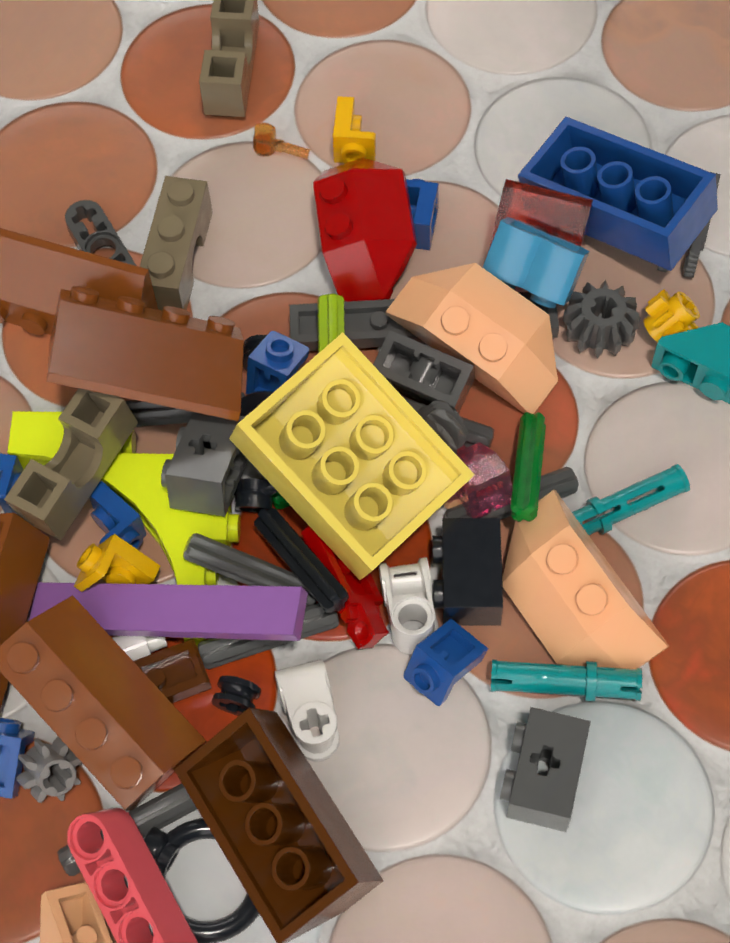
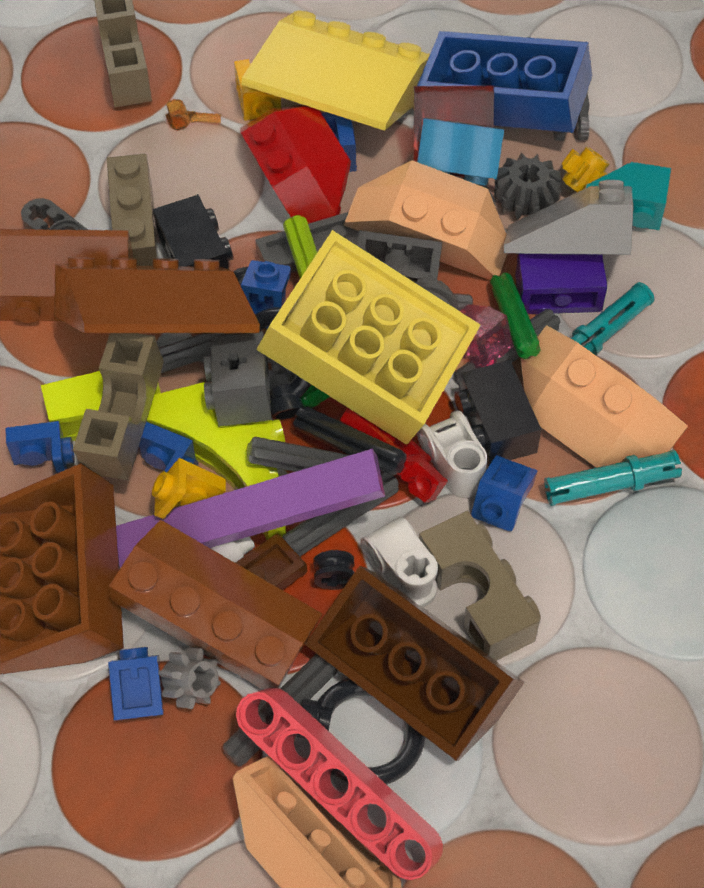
camera: 20 degrees left, 5 degrees down
dark grey brick [500,707,591,832] -> none
none -> black brick [153,194,233,270]
none -> light yellow slope [241,11,430,131]
none -> dark tan arch [419,510,541,661]
none -> light grey slope [504,180,633,255]
none -> dark purple brick [515,253,608,315]

